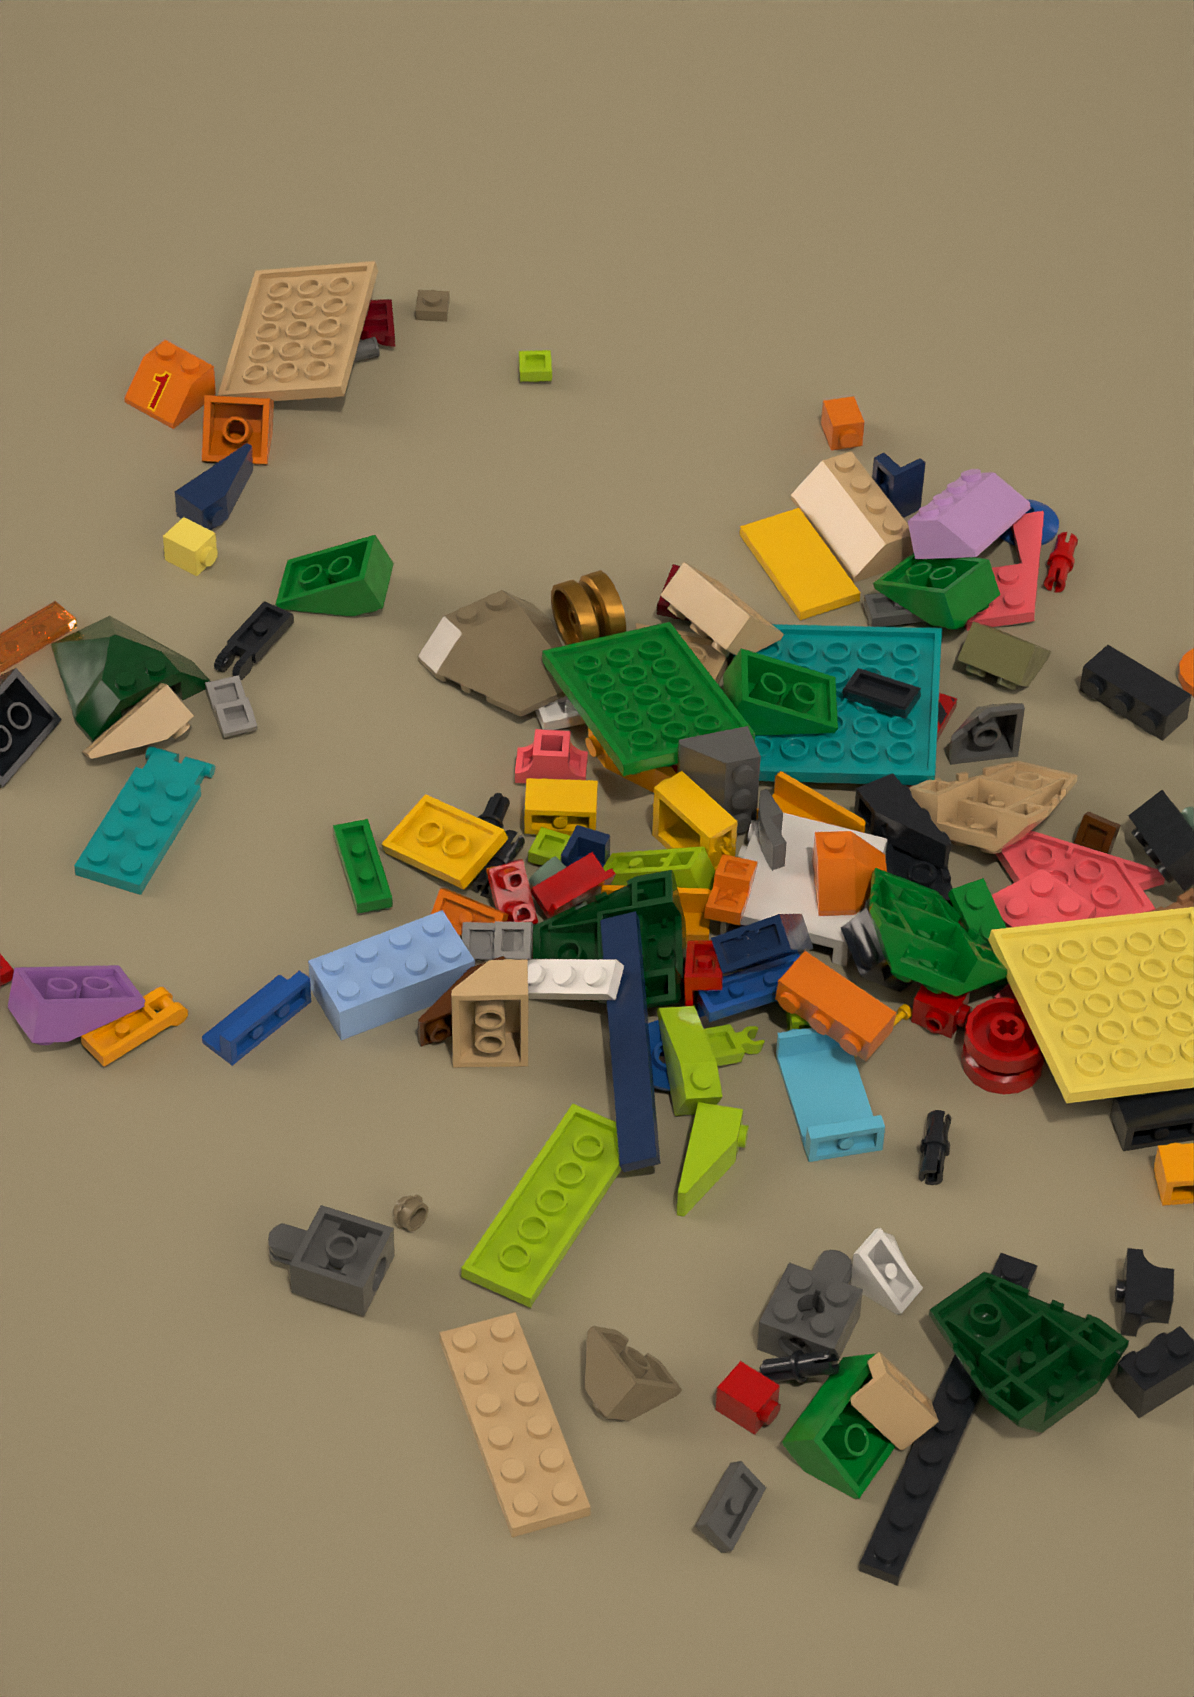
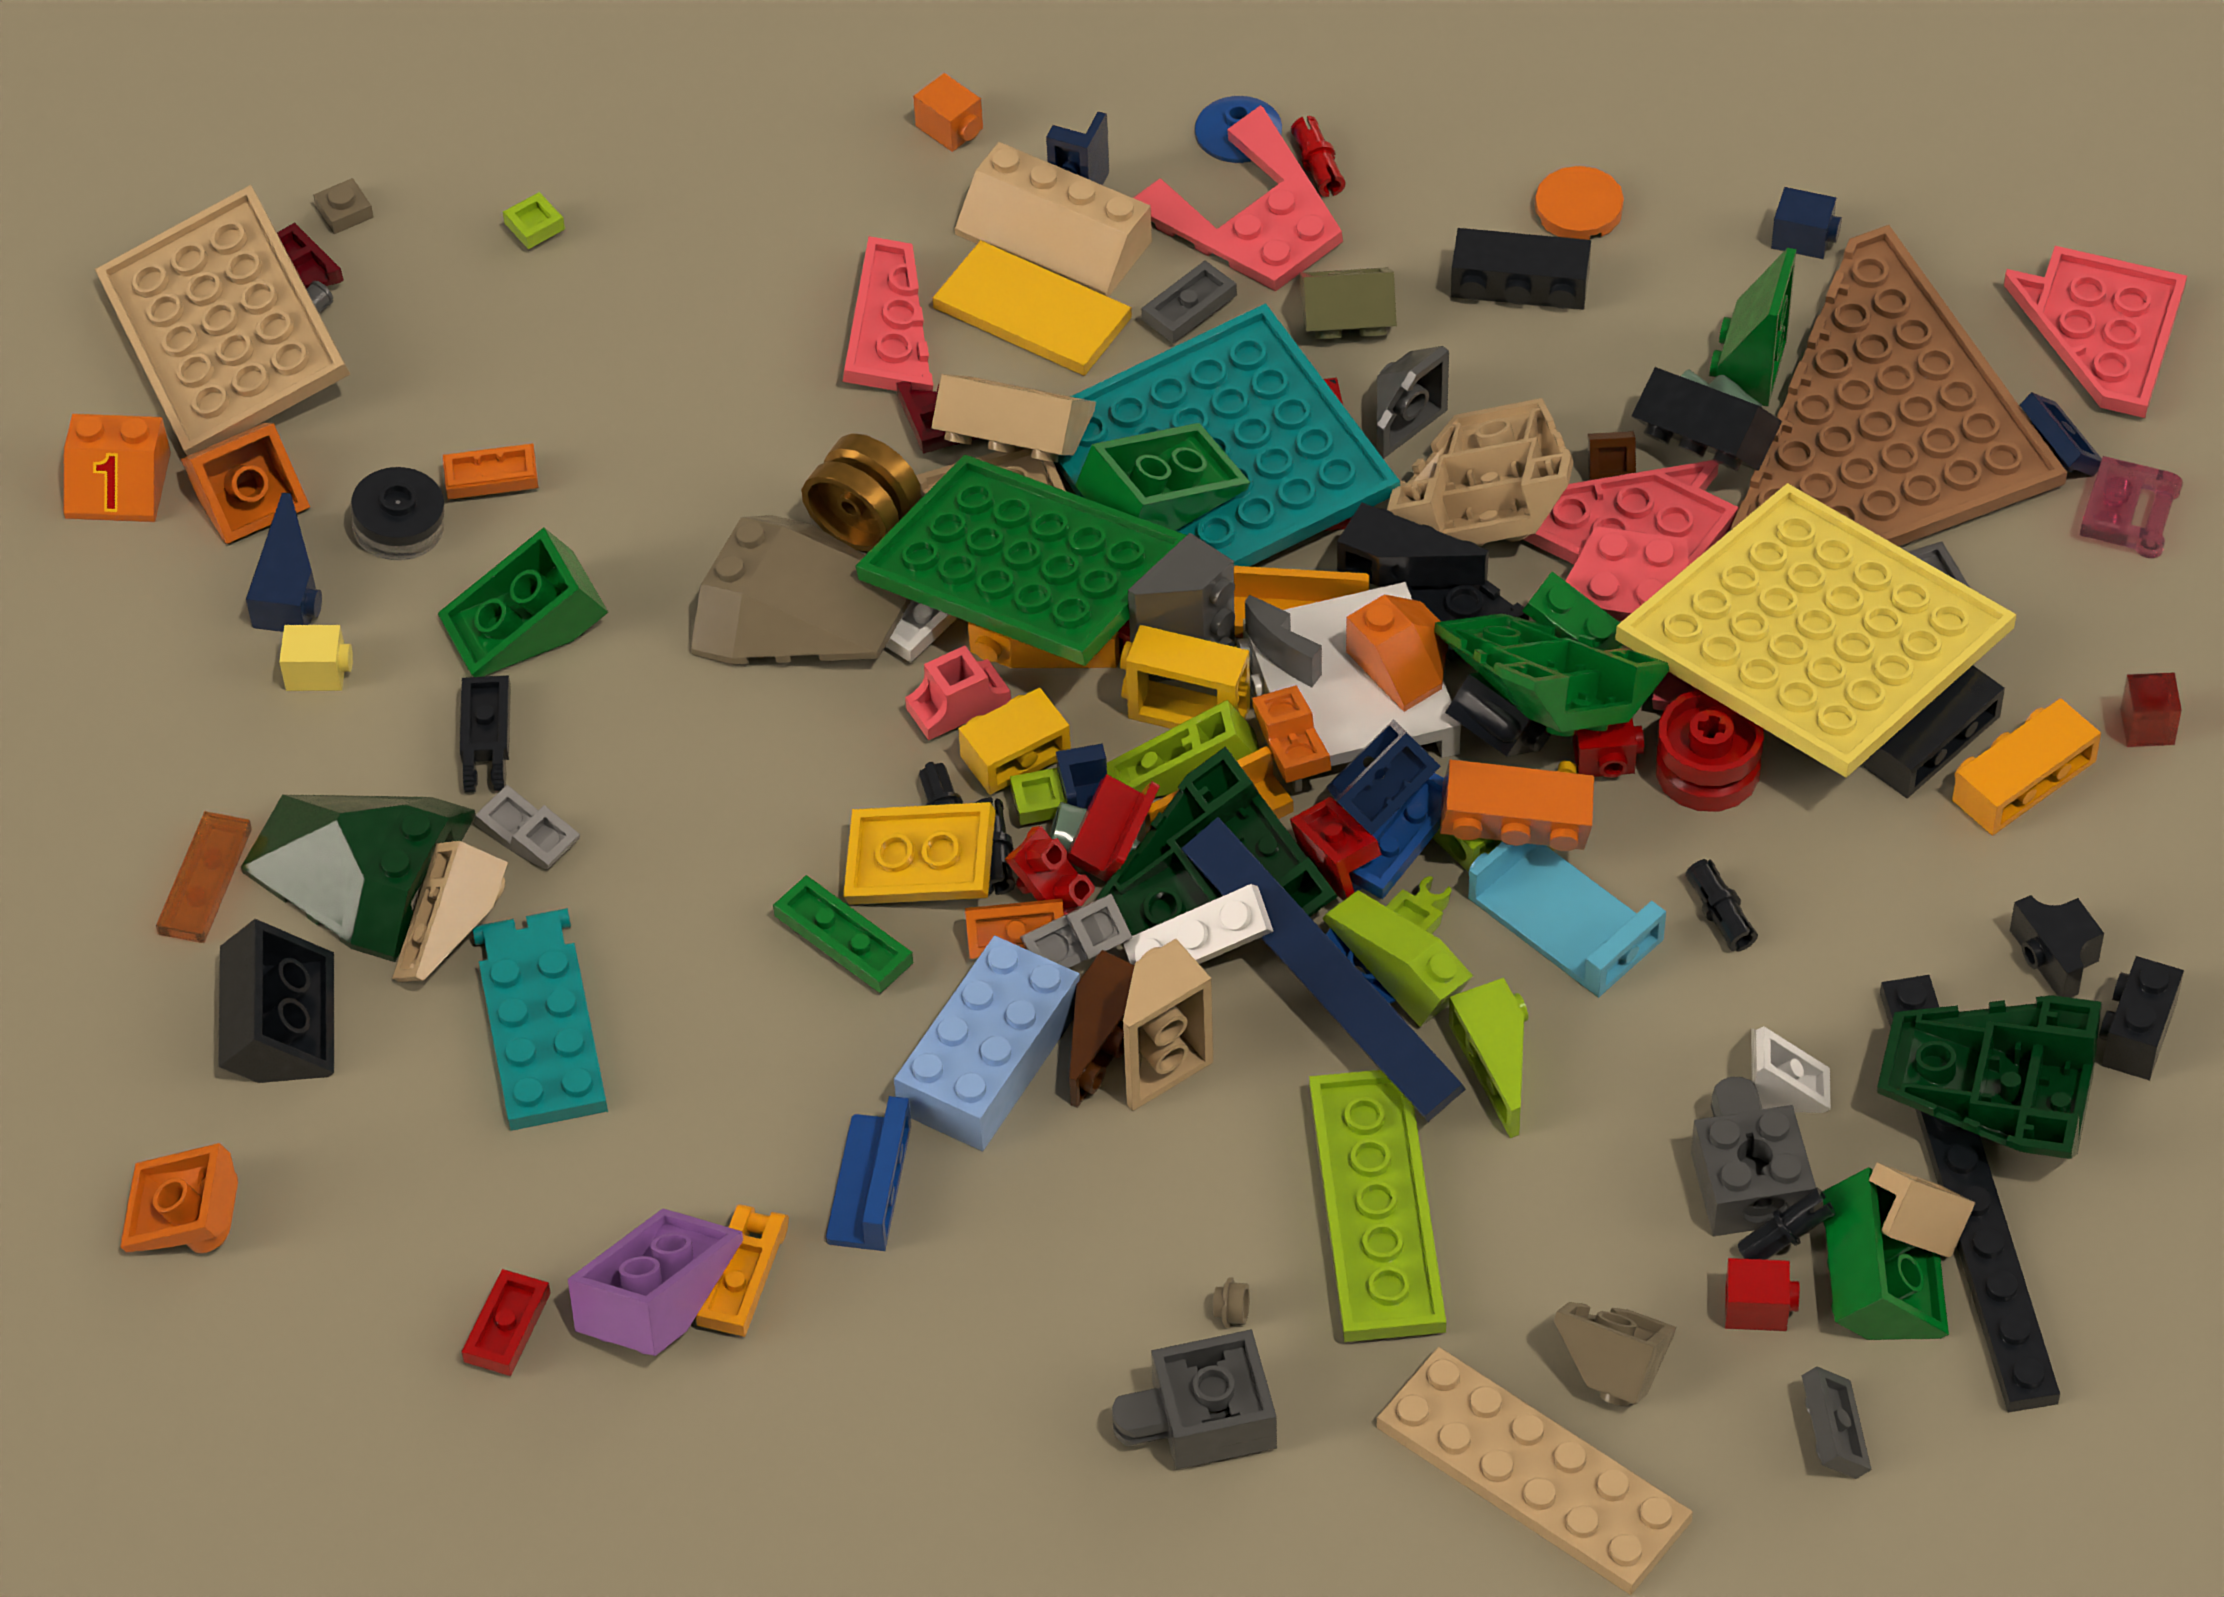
camera: 30 degrees left, 5 degrees up
black tile [842,668,921,719] -> none
green slope [873,553,1001,630] -> none
lavender slope [908,469,1031,559] -> none
none -> black piece [351,467,444,560]
none -> orange plate [443,443,539,500]
none -> coral wing [842,236,933,391]

